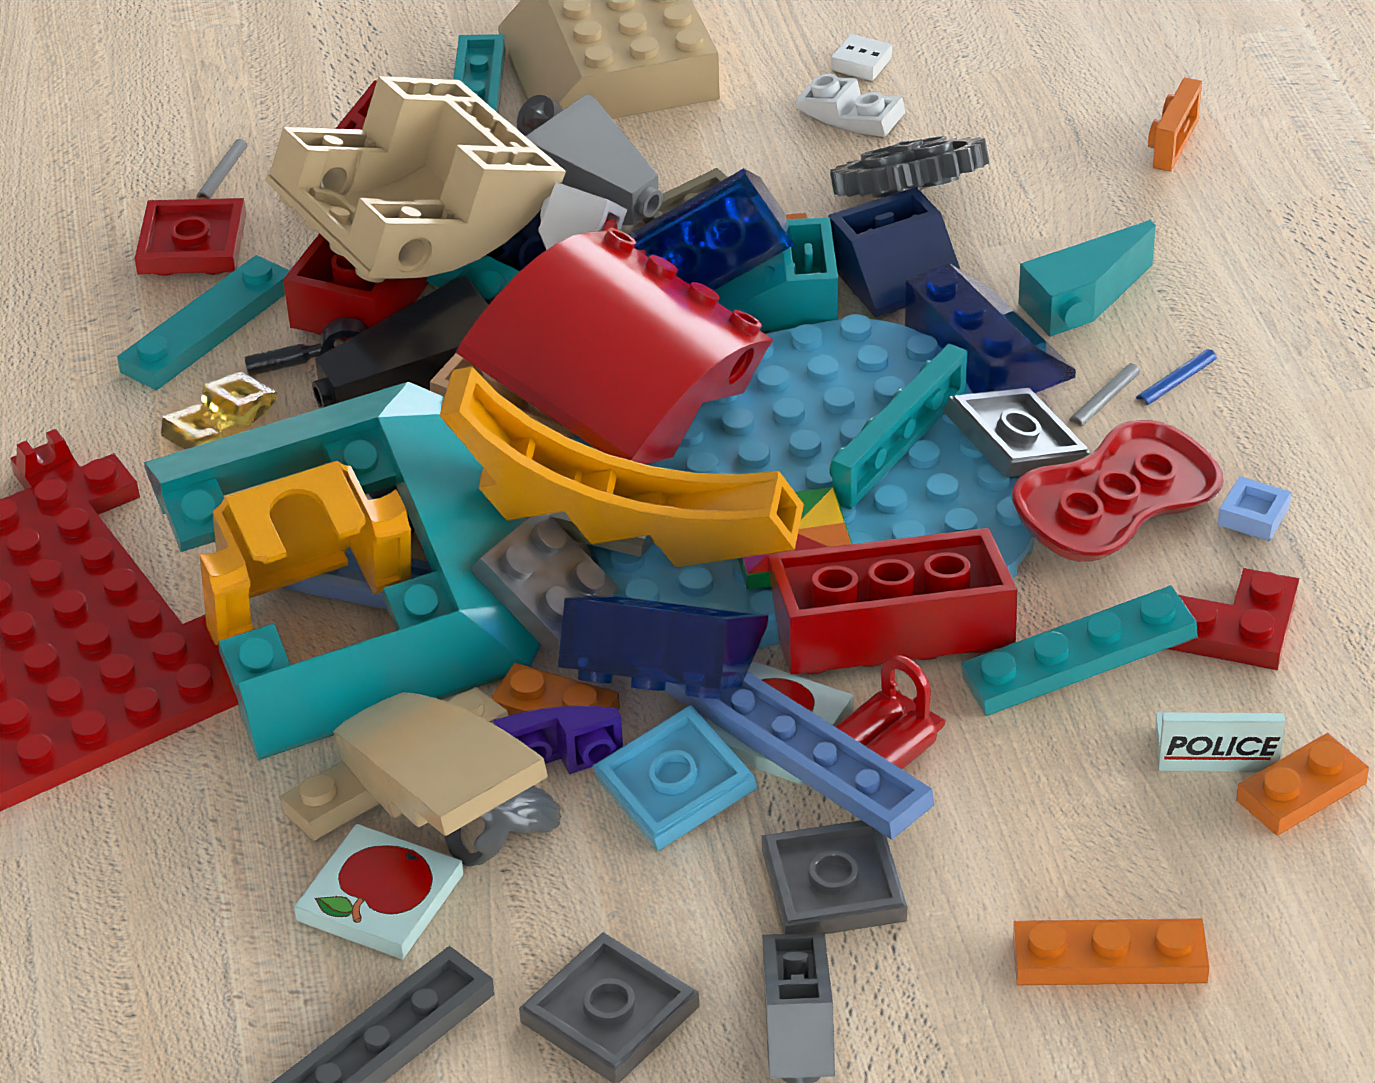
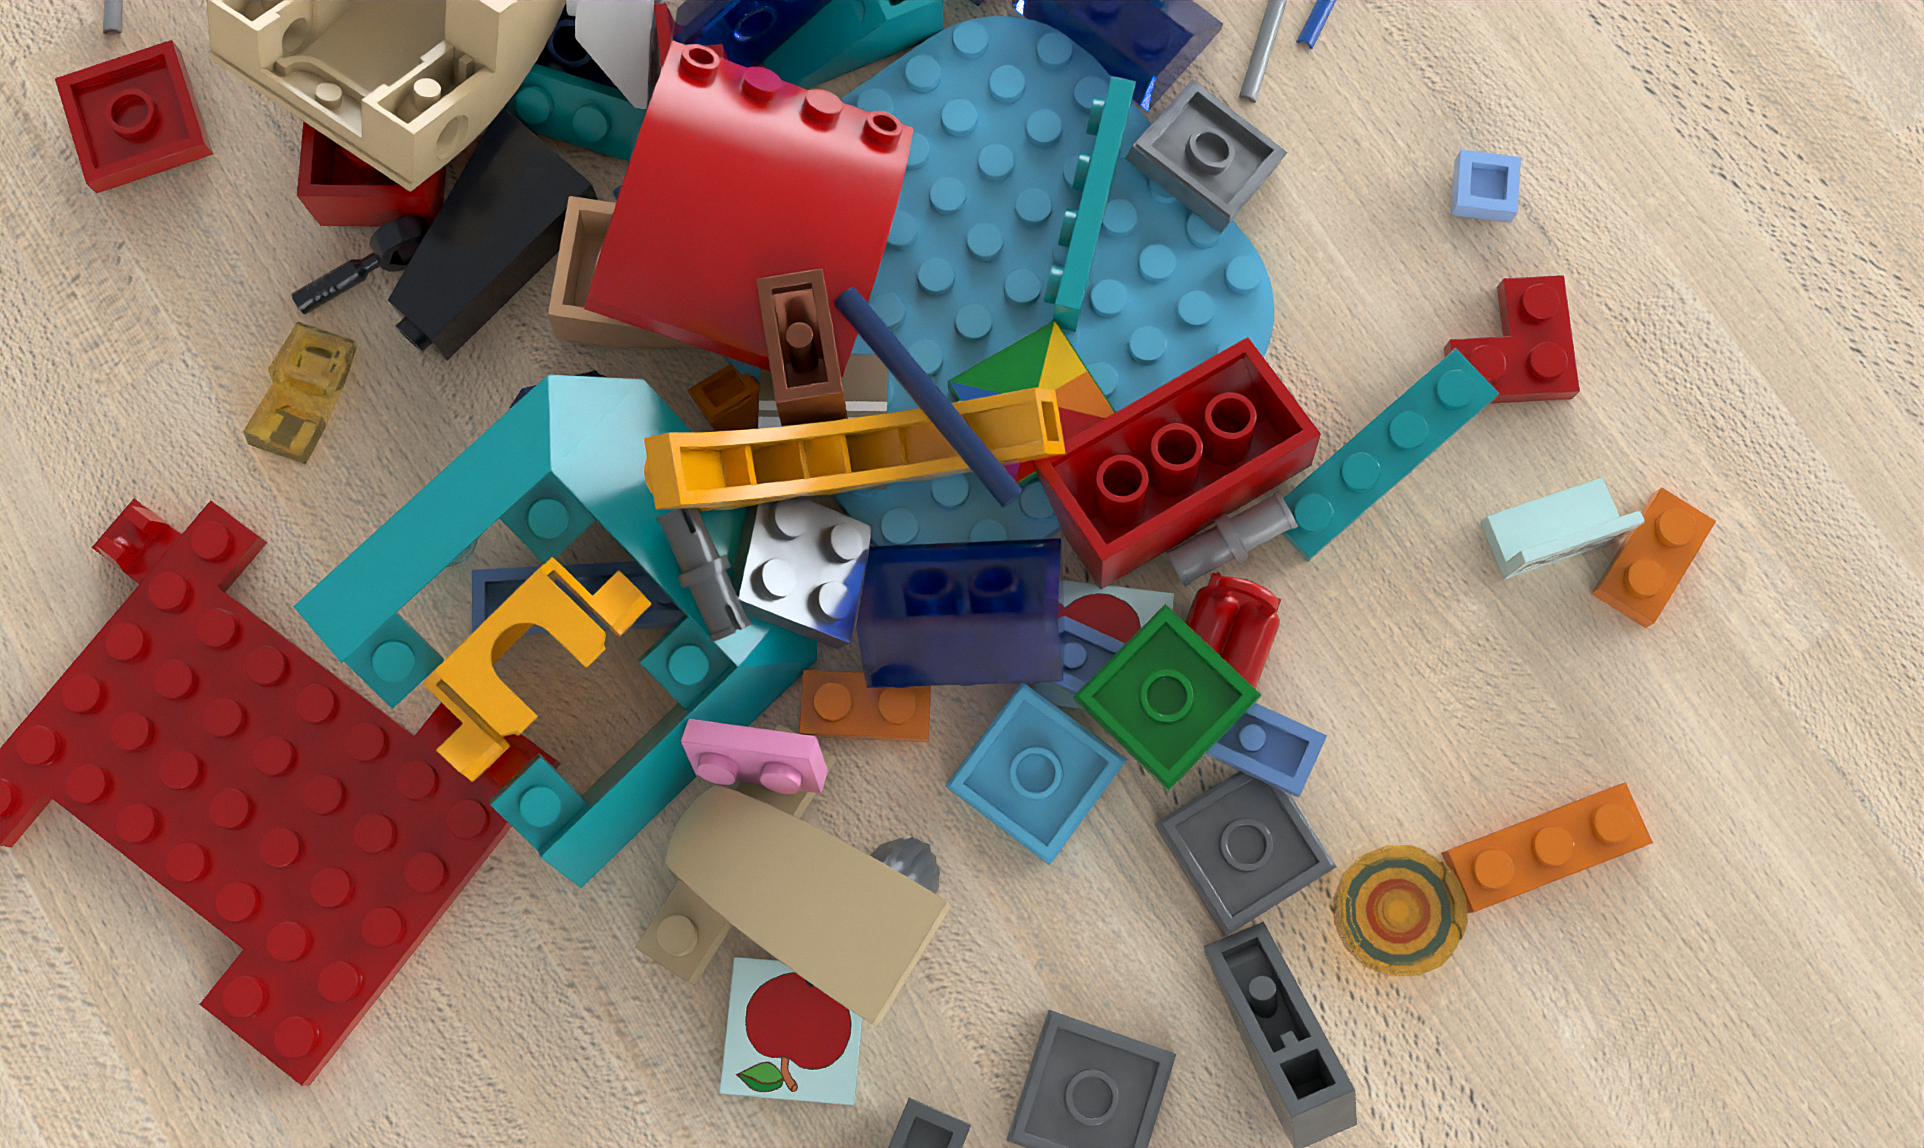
camera: 25 degrees left, 35 degrees up
teal plate [117,255,290,391] -> none
dark purple slope [493,706,623,774] -> none
red plate [1012,420,1224,562] -> none
none -> dark grey pin [656,508,752,642]
none -> bright pink plate [681,719,828,794]
none -> copper slope [756,268,848,427]
none -> dark blue bar [834,287,1023,508]
none -> green tile [1073,604,1261,792]
none -> light grey pin [1166,491,1298,587]
none -> clear yellow tile [1333,845,1468,976]

